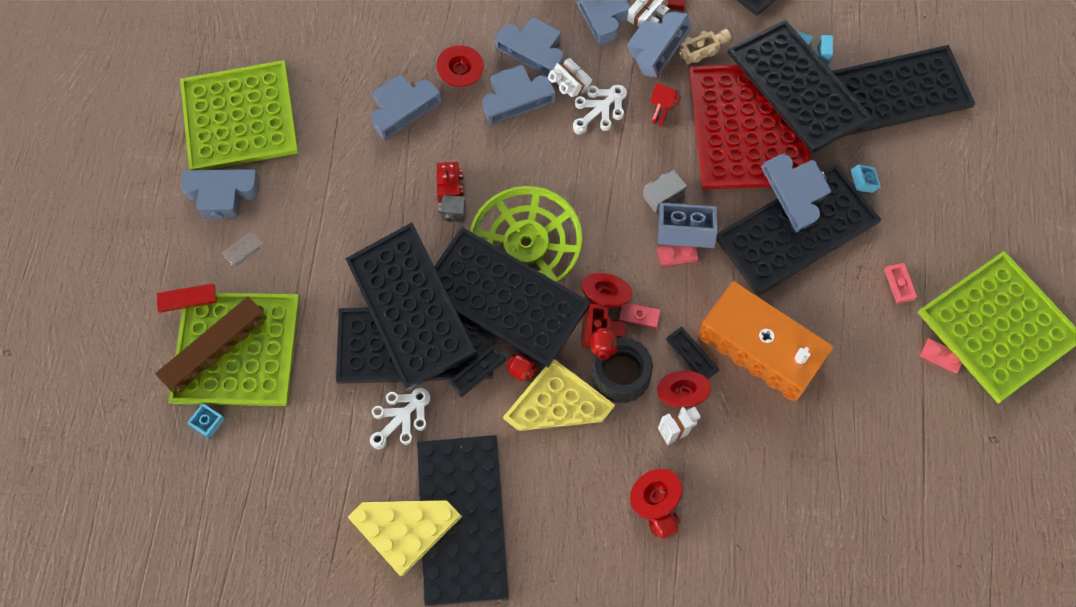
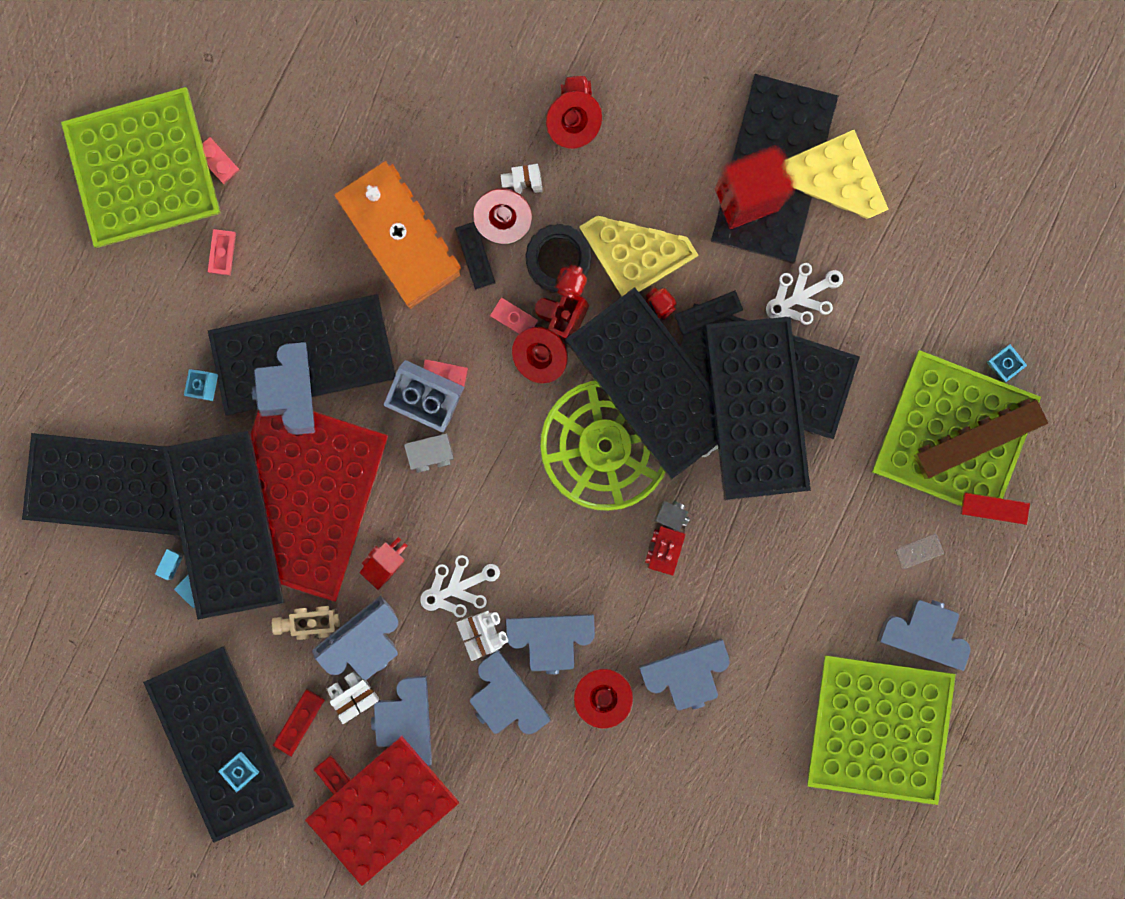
camera: 160 degrees left, 20 degrees up
none -> red brick [714,147,795,229]

